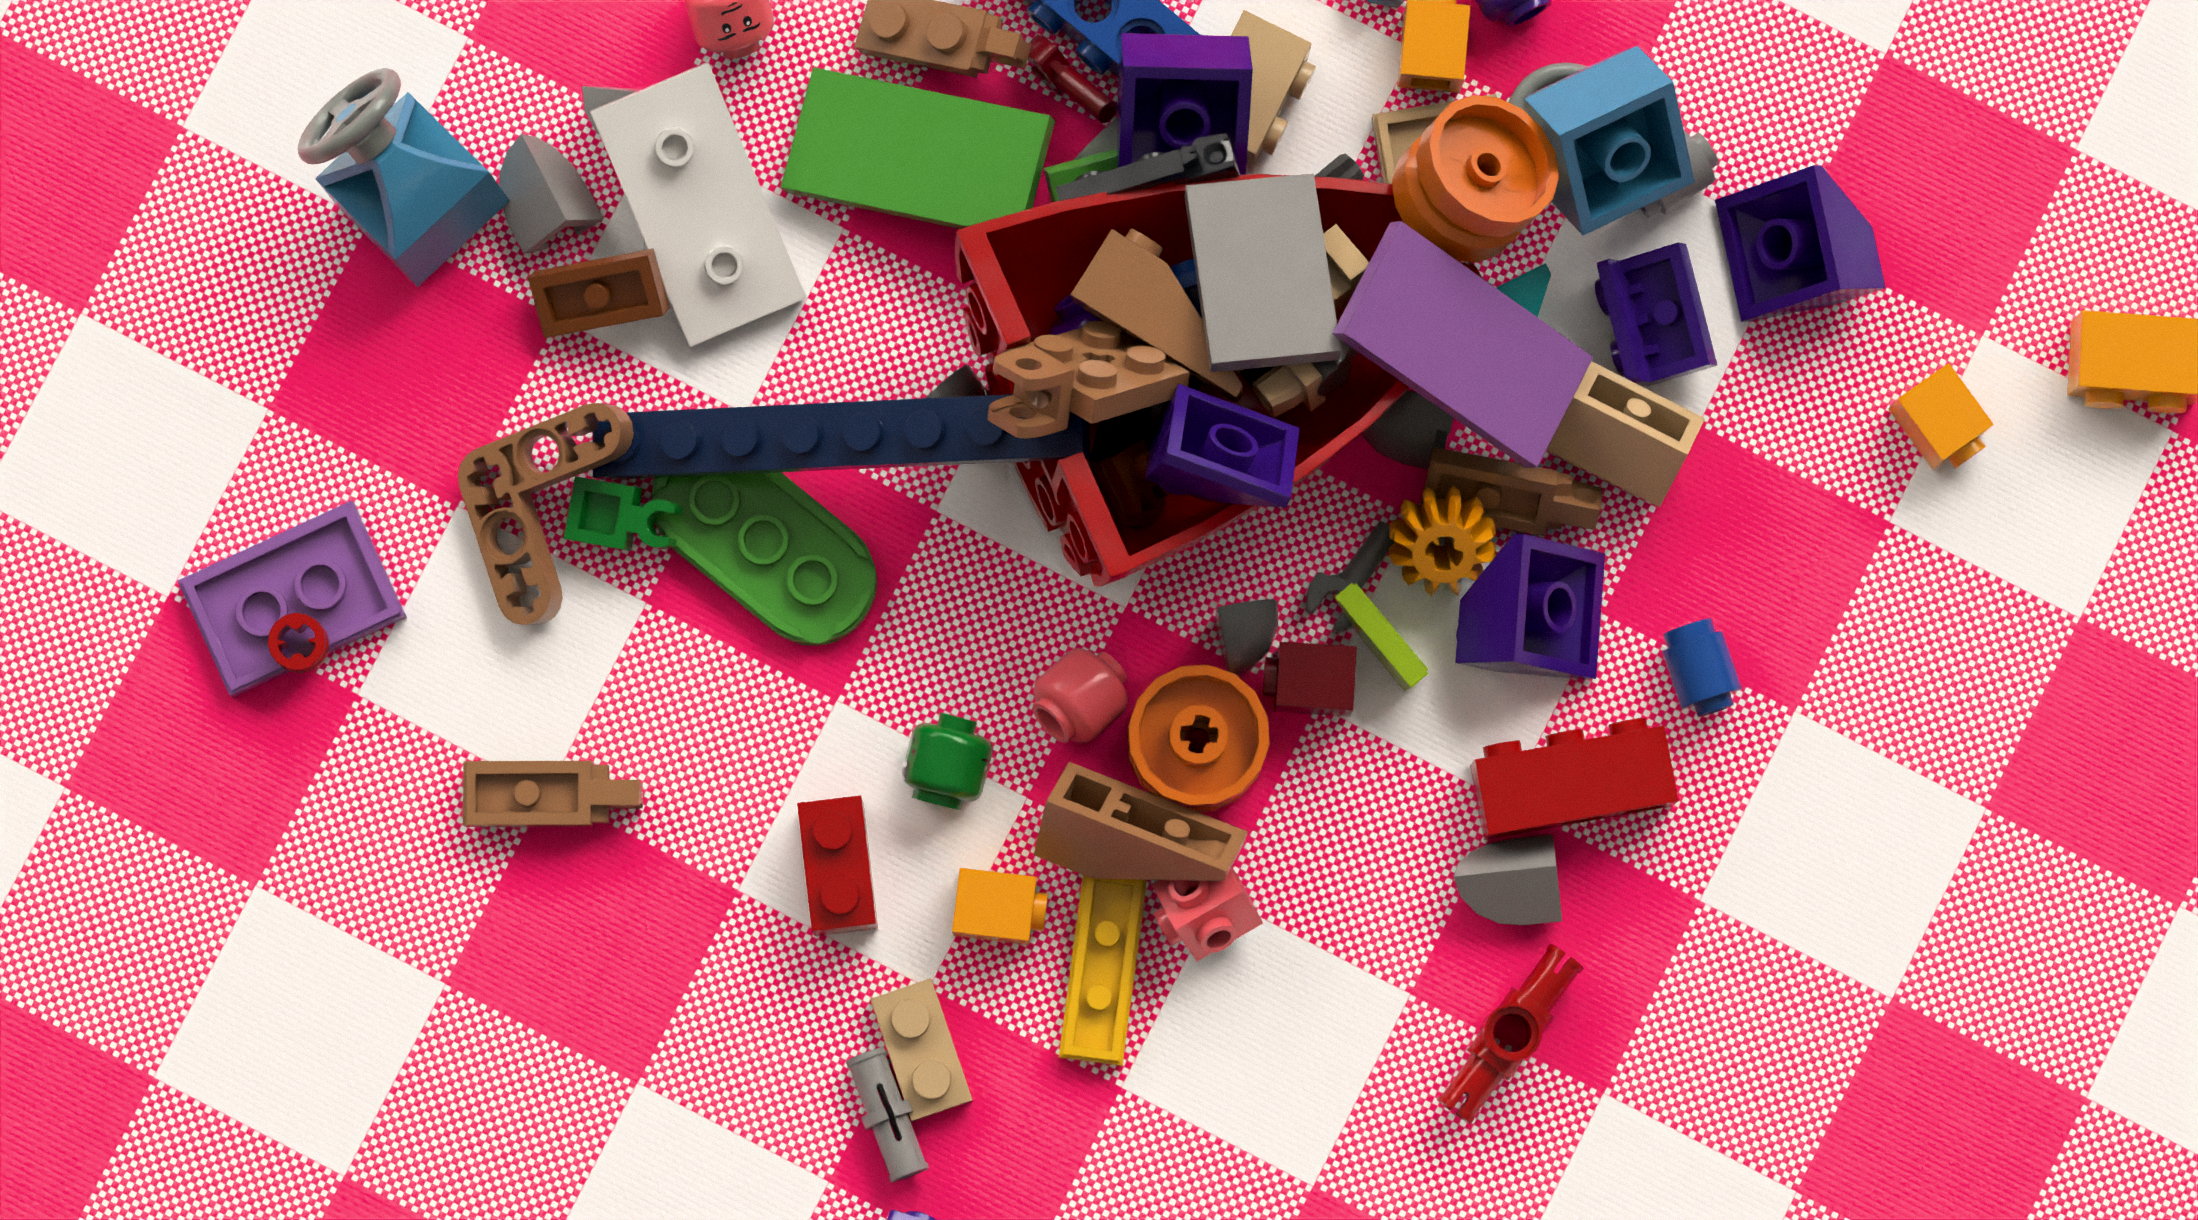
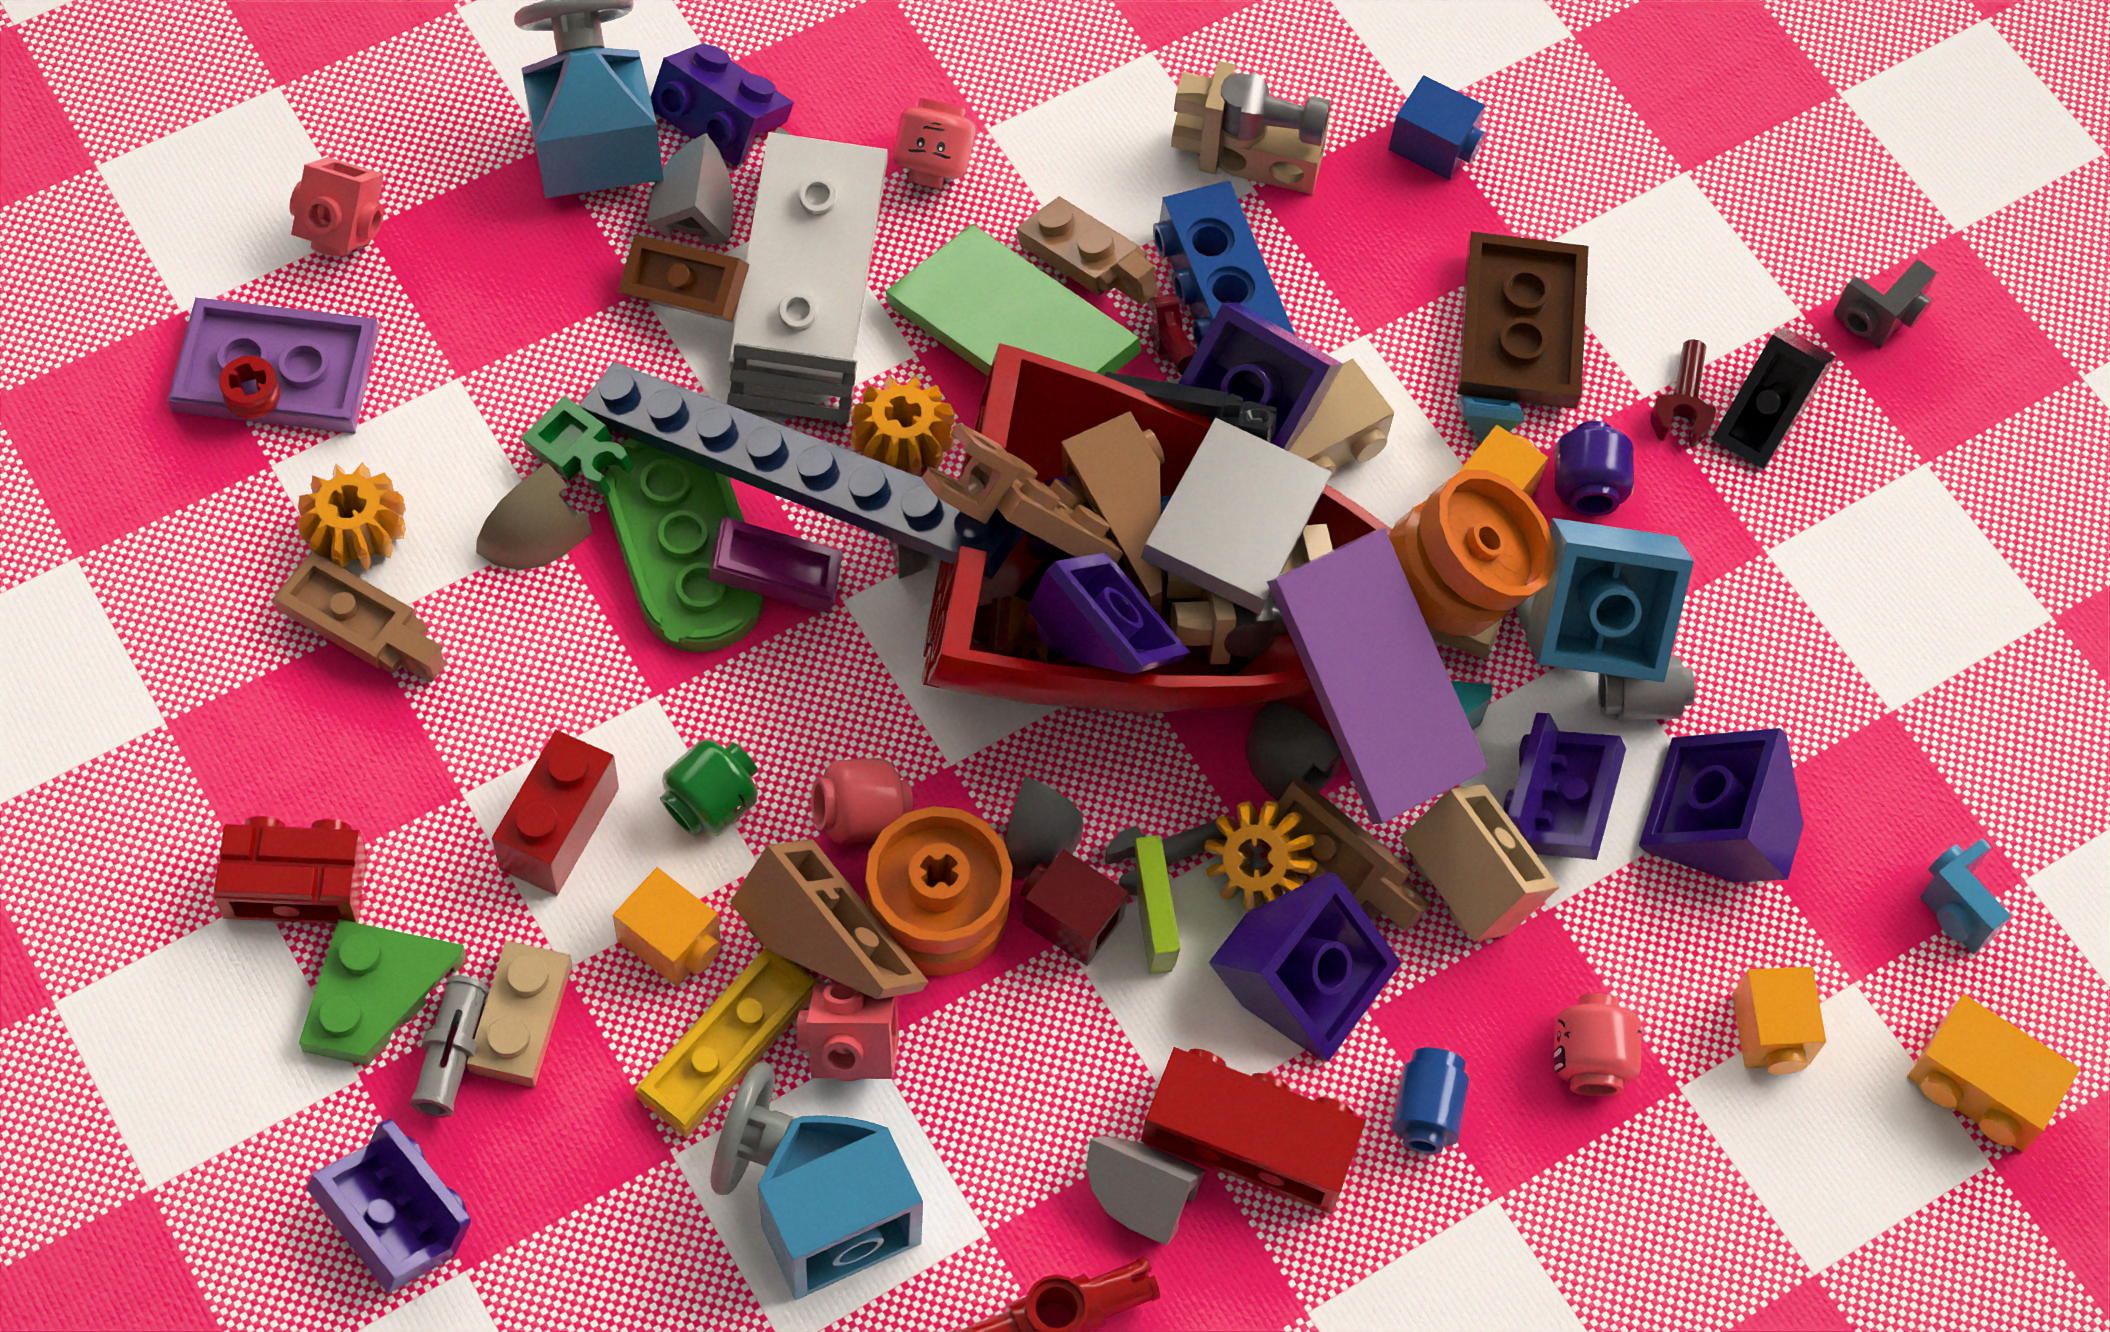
camera: 30 degrees right, 20 degrees down
medium nougat beam [458,403,634,625] -> none
none -> red brick [214,816,367,924]
none -> coral brick [289,157,384,256]
none -> light orange gear [297,462,406,571]
none -> bright green wing [299,919,466,1065]
none -> dark tan brick [476,462,593,570]
none -> dark purple bracket [650,43,794,166]
none -> magenta tile [708,516,843,613]
none -> dark azure piece [710,1062,923,1301]
none -> dark grey tile [727,343,858,423]
none -> light orange gear [851,374,954,476]
none -> coral head [1554,993,1641,1097]
none -> dark azure bracket [1920,838,2012,955]

